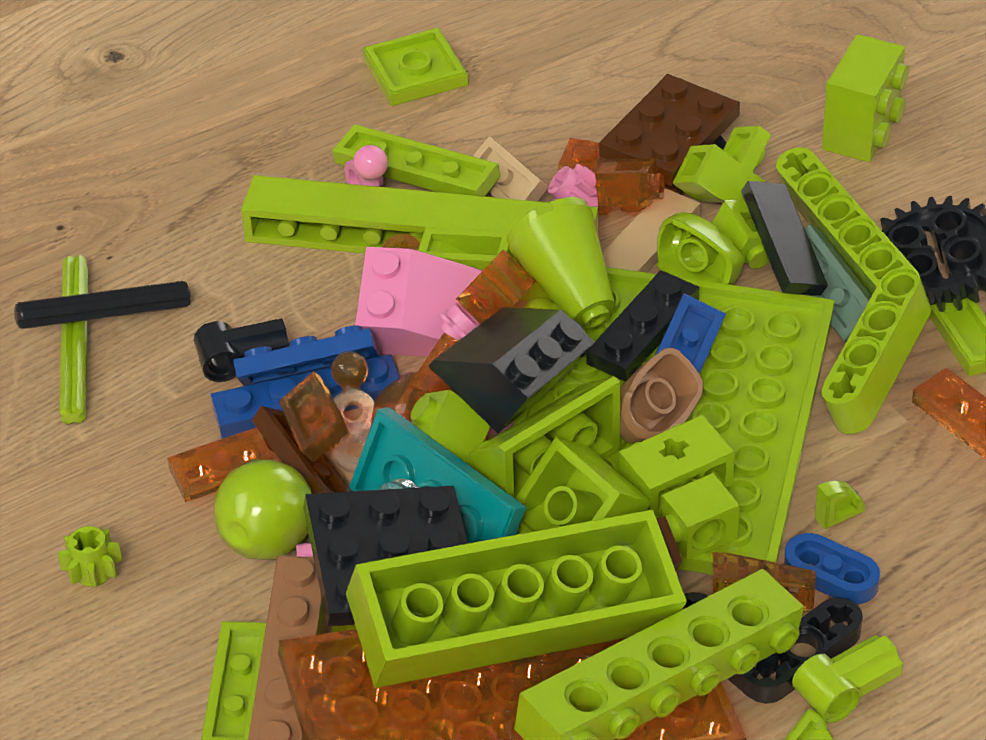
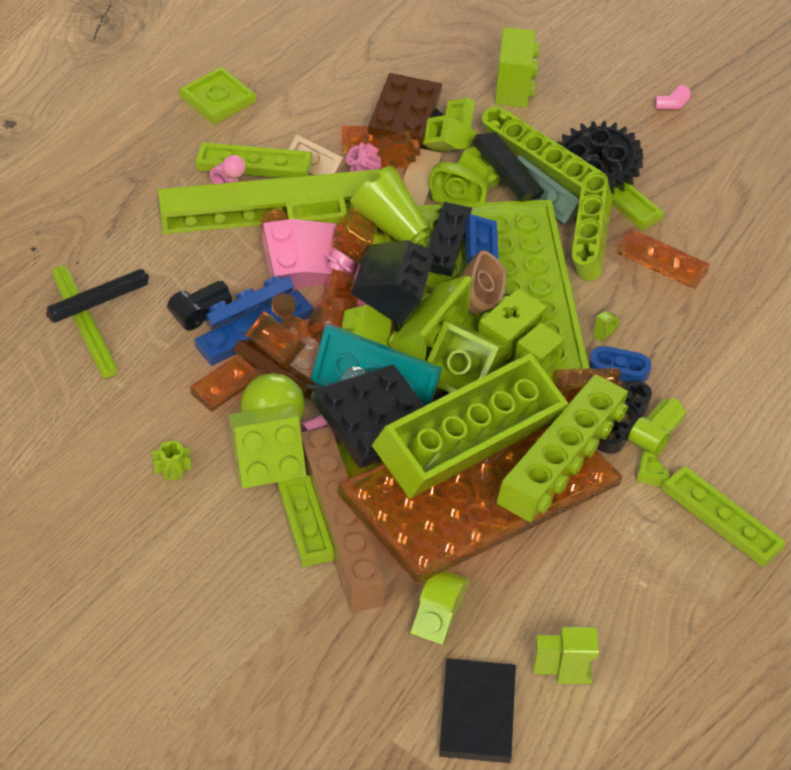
camera: 25 degrees left, 5 degrees up
none -> lime brick [228,403,307,489]

